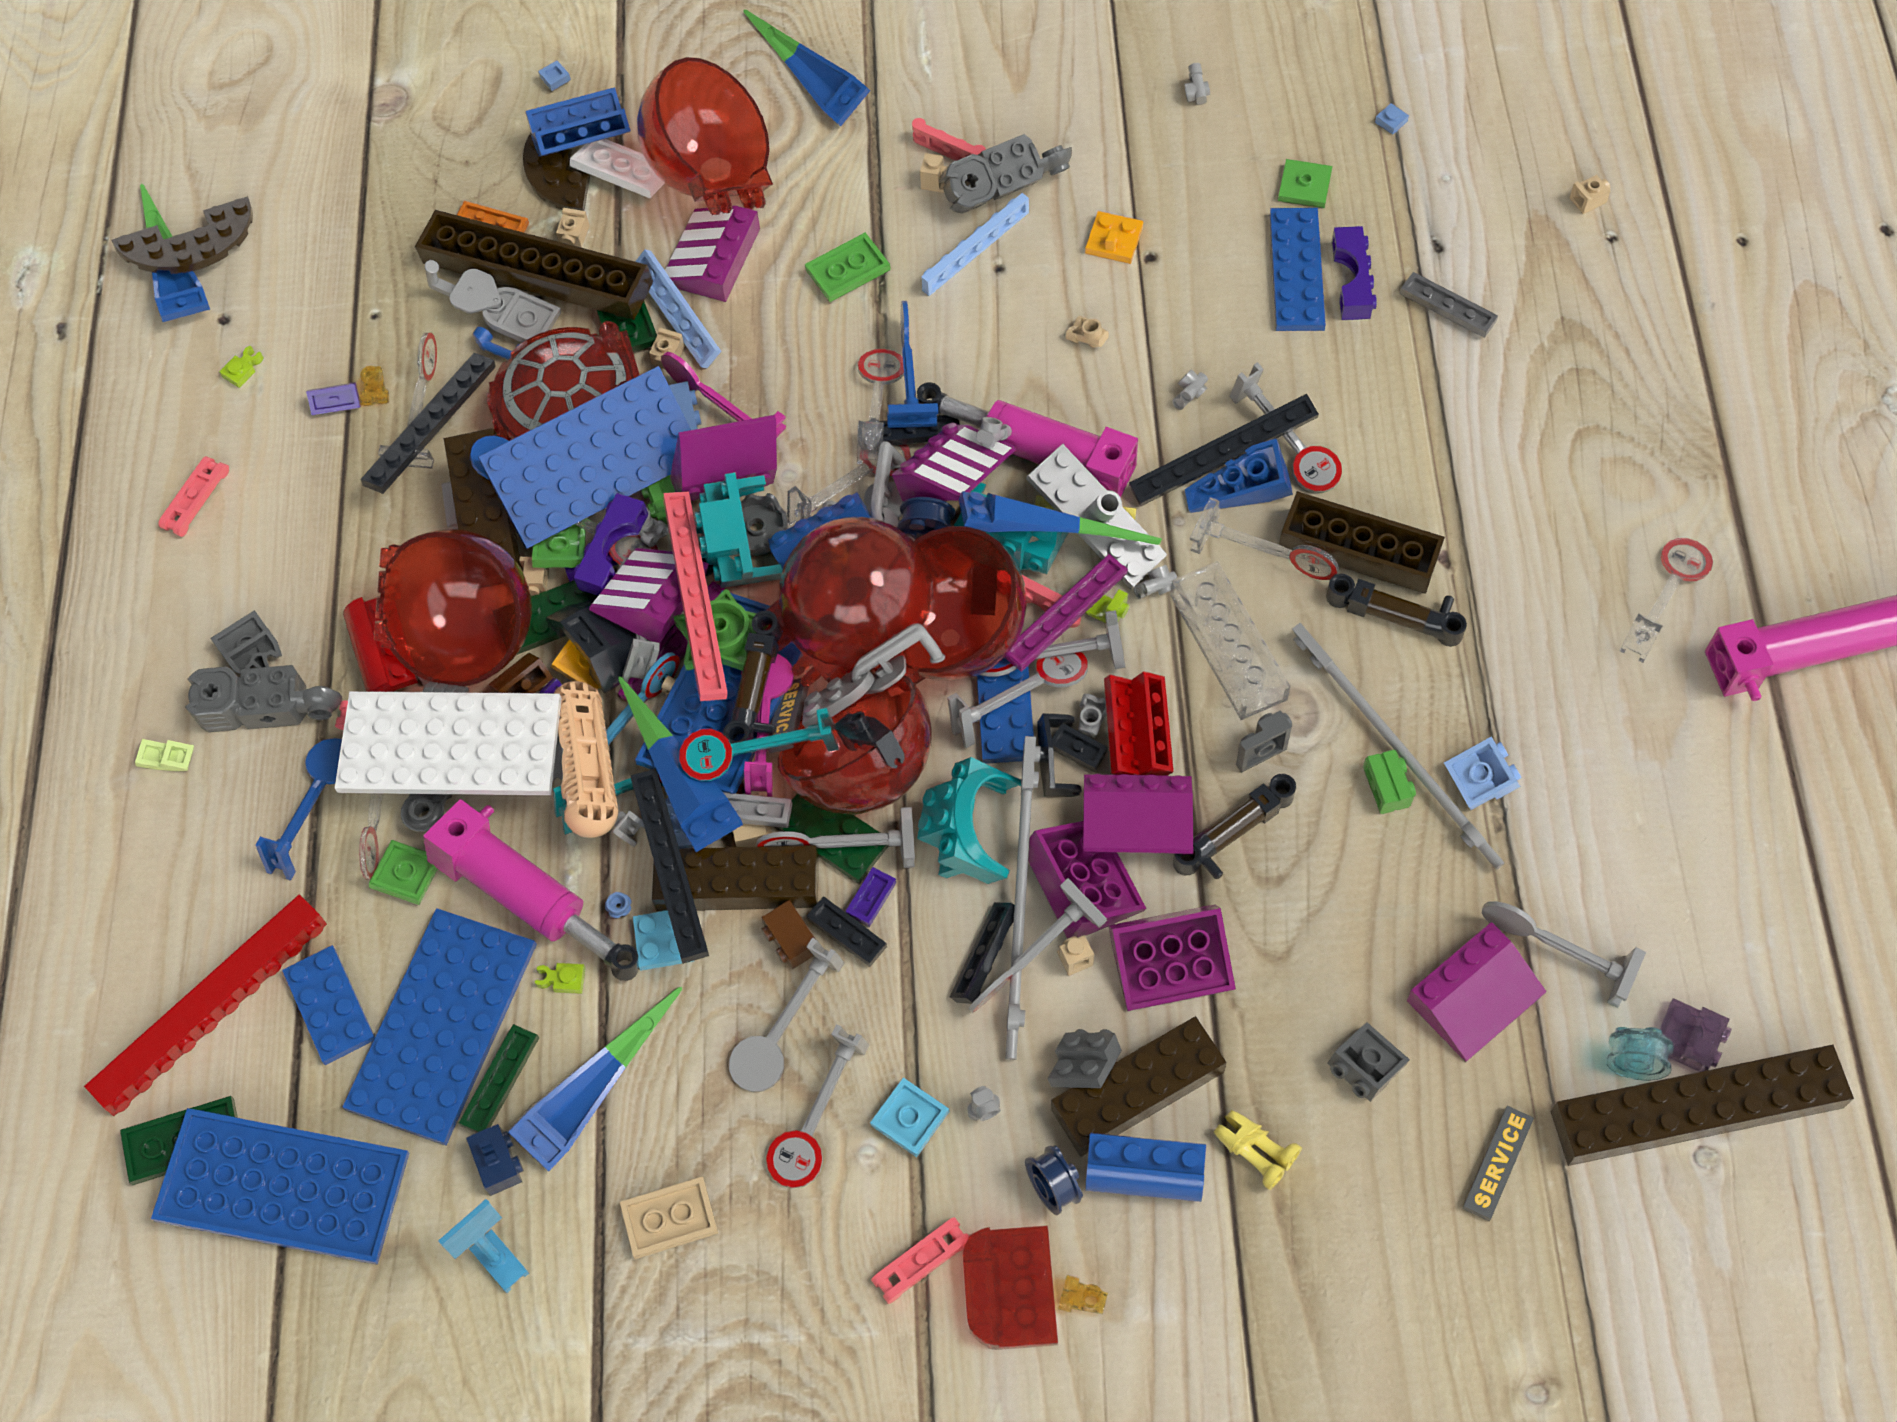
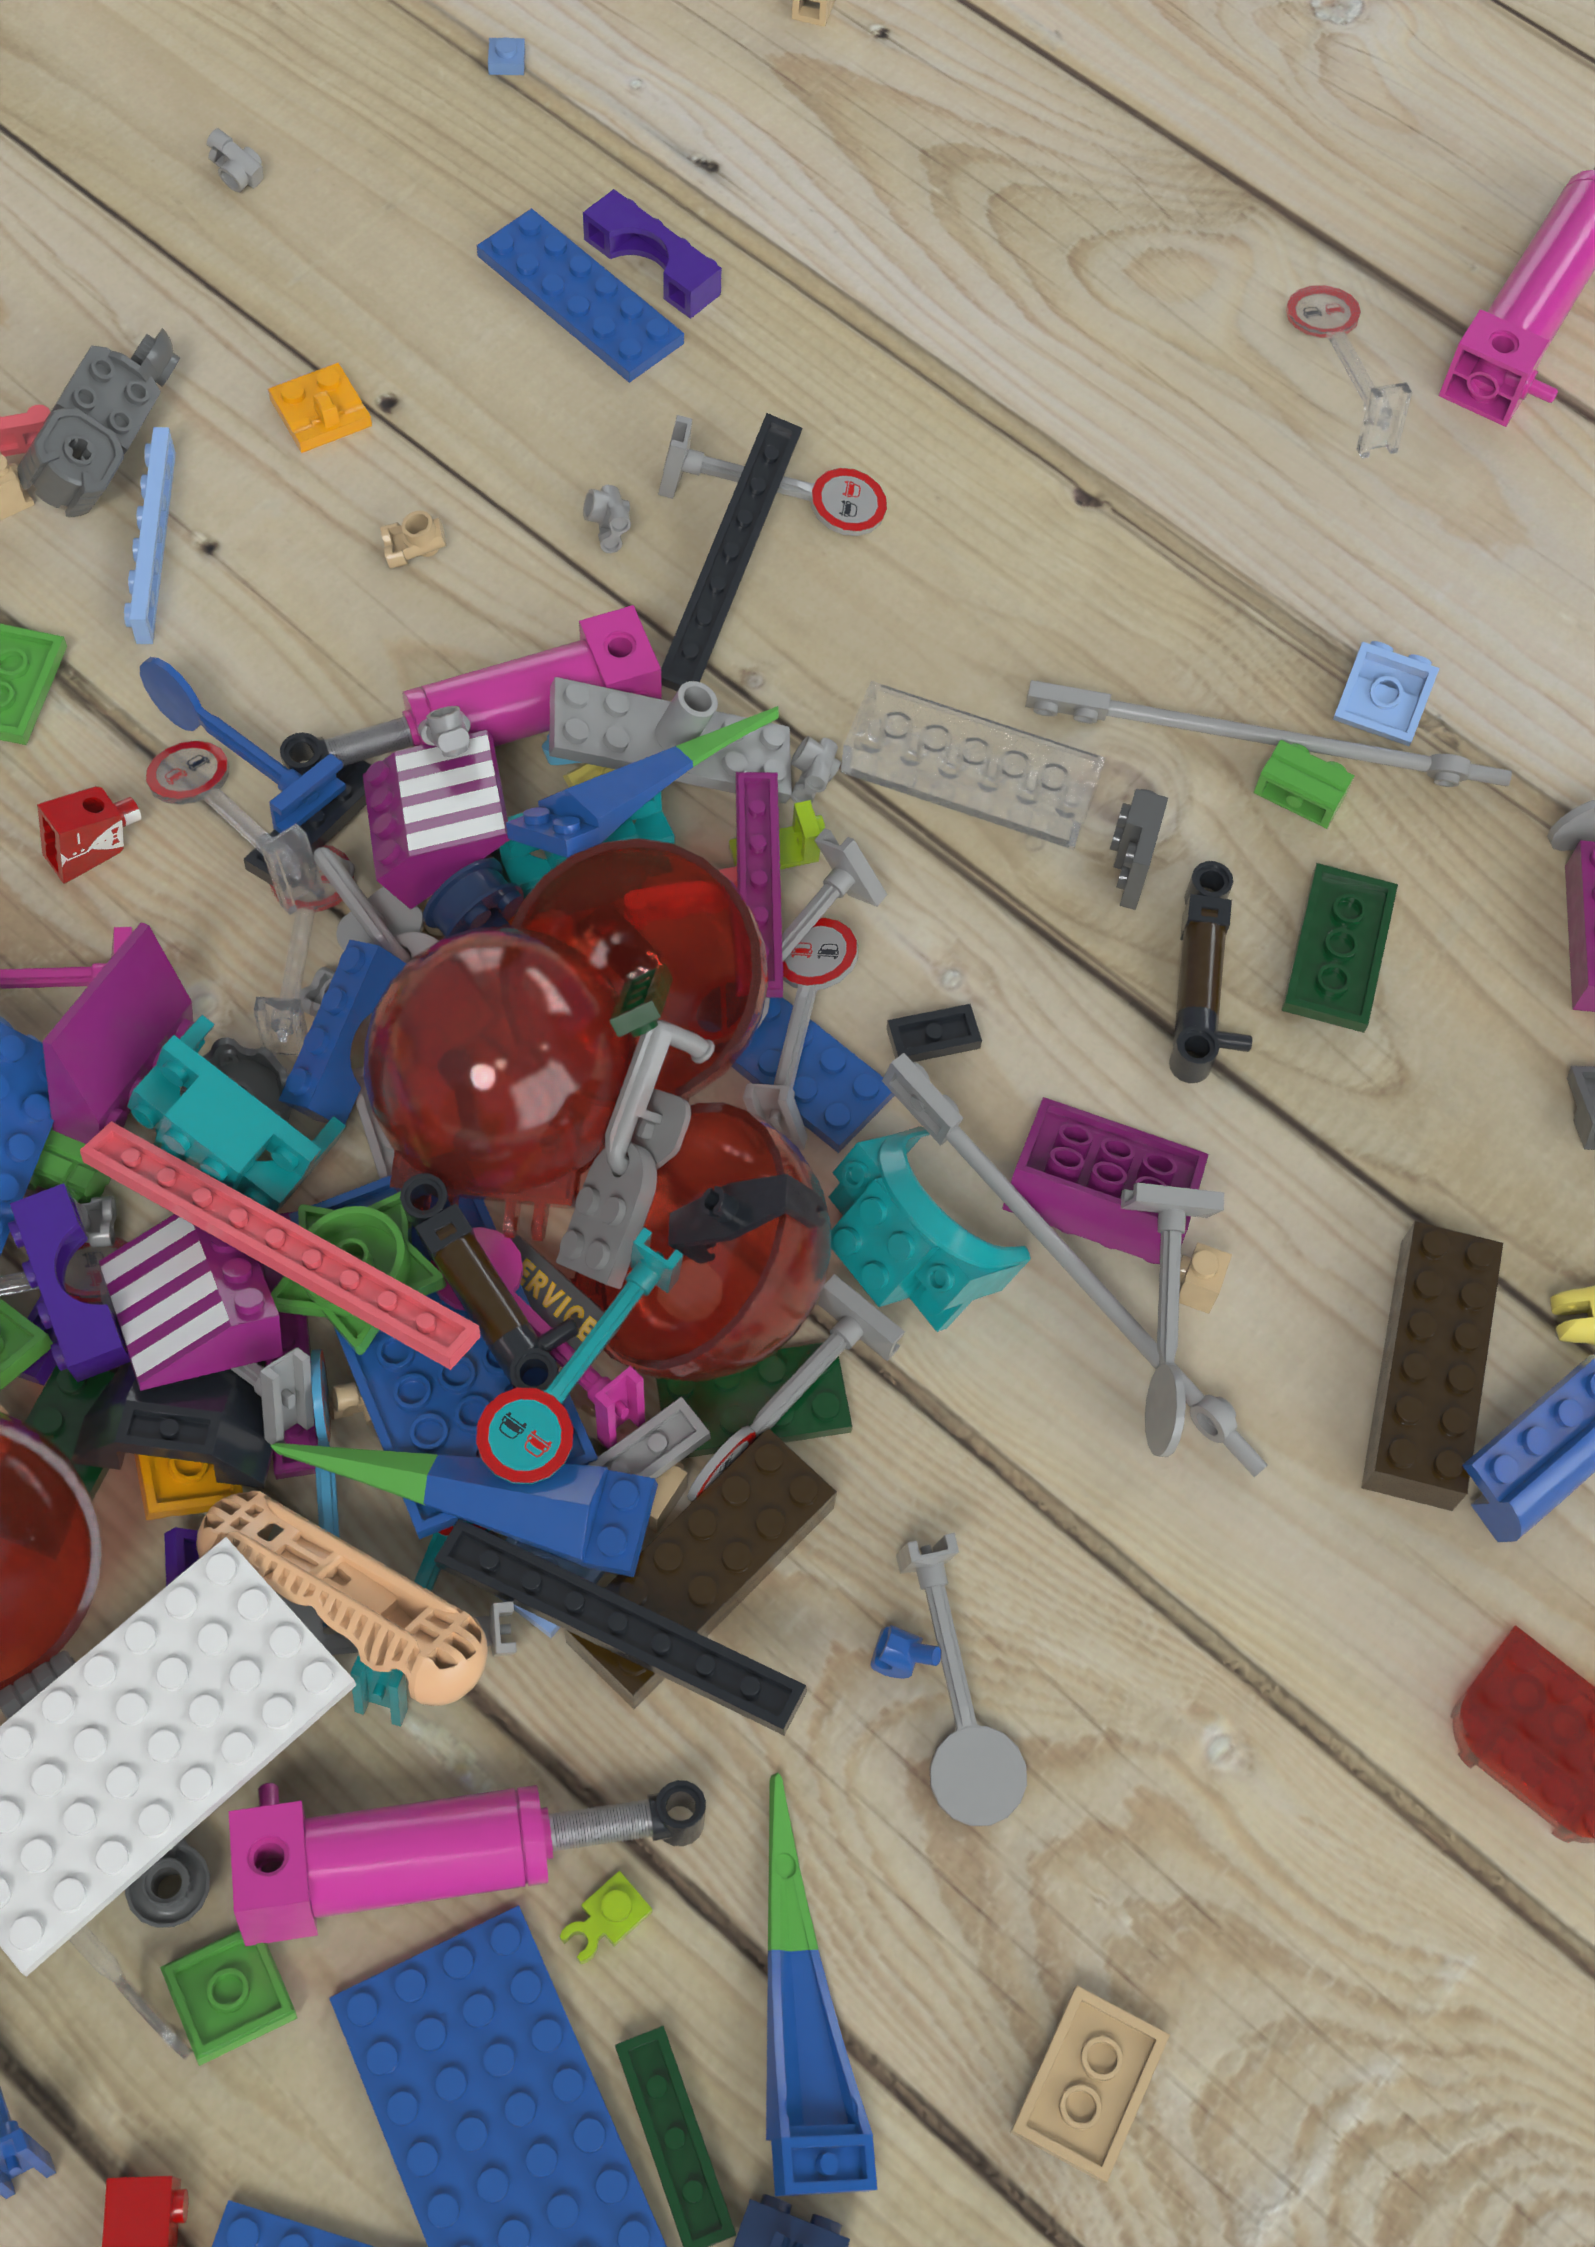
camera: 55 degrees left, 0 degrees up
reddish brown brick [489,653,554,693] -> none
medium blue plate [605,892,632,918] -> none
medium azure plate [633,911,694,971] -> none
reddish brown brick [761,900,815,969] -> none
light grey piece [766,1024,869,1188] -> none
black plate [806,896,887,967] -> none
dark purple plate [845,867,897,927] -> none
medium azure plate [870,1078,950,1157] -> none
coral plate [871,1217,972,1304] -> none
black plate [950,902,1015,1004] -> none
light grey plate [967,1086,1001,1121] -> none
dark blue wheel [1025,1145,1083,1215] -> none
black piece [1037,713,1082,797] -> none
dark grey plate [1048,1029,1122,1088] -> none
light grey plate [1078,694,1107,738] -> none
magenta slope [1083,774,1193,854] -> none
red brick [1104,671,1174,776] -> none
magenta slope [1108,904,1236,1011] -> none
blue wedge [1185,439,1293,513] -> none
clear piece [1190,498,1339,580] -> none
bright green plate [1278,159,1333,208] -> none
dark brown brick [1278,491,1445,594] -> none
black piece [1326,573,1467,647] -> none
flat silver plate [1400,272,1498,338] -> none
none -> red torso [37,786,141,884]
none -> plate [610,963,673,1037]
none -> blue piece [871,1624,941,1679]
none -> dark green plate [1281,863,1398,1033]

